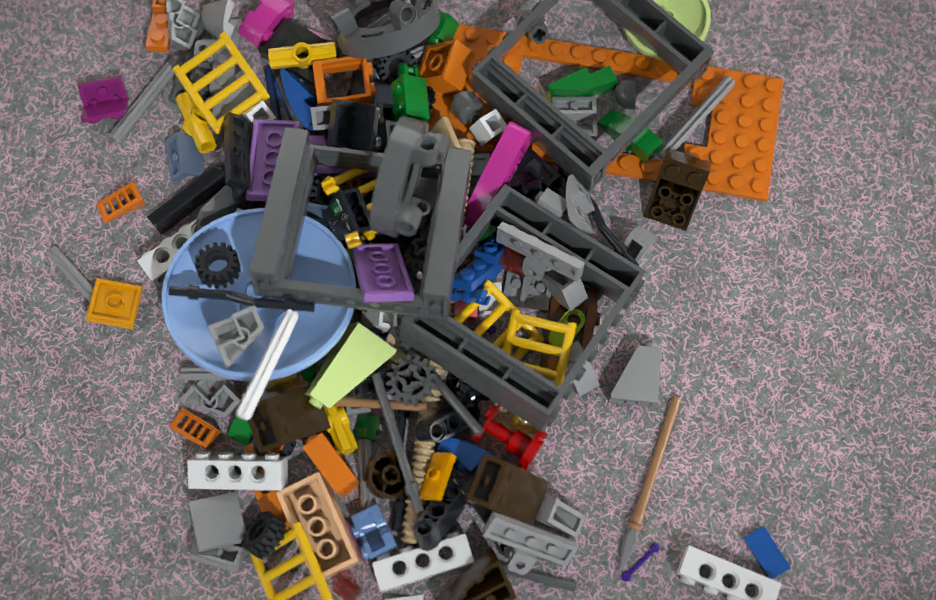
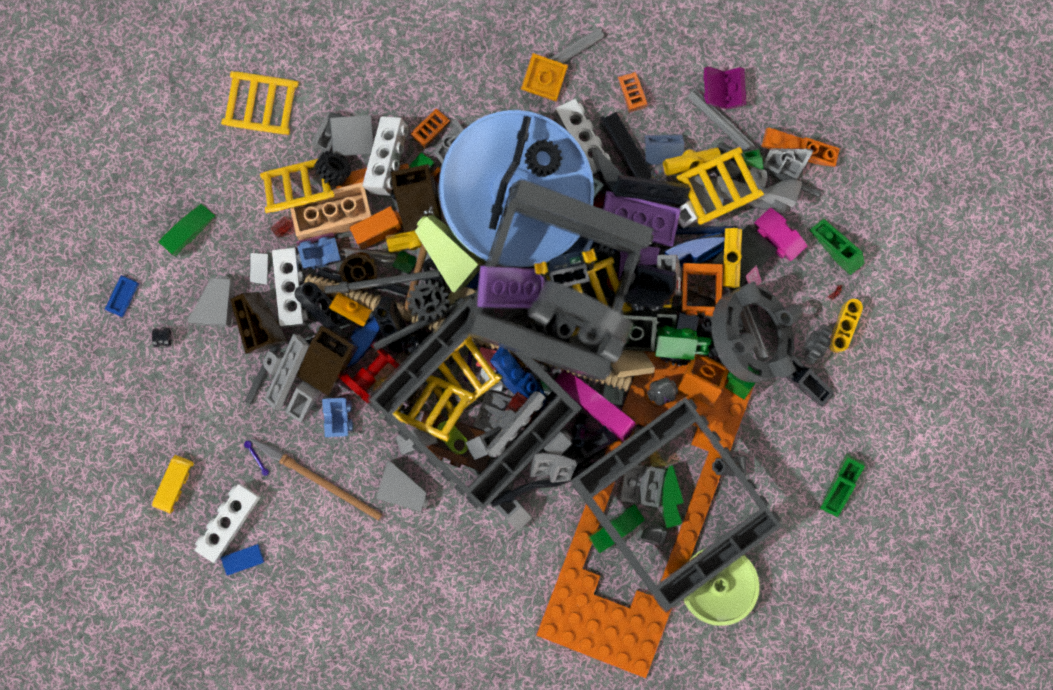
camera: 95 degrees right, 10 degrees up
light grey slope [208,305,264,368] -> none
white axle [236,309,299,420] -> none
blue piece [451,289,491,305] -> none
white brick [469,109,507,146] -> none
dark brown slope [643,148,711,231] -> none
light grey axle [657,76,735,160] -> none
none -> medium blue cylinder [322,398,353,437]
none -> green slope [741,149,764,169]

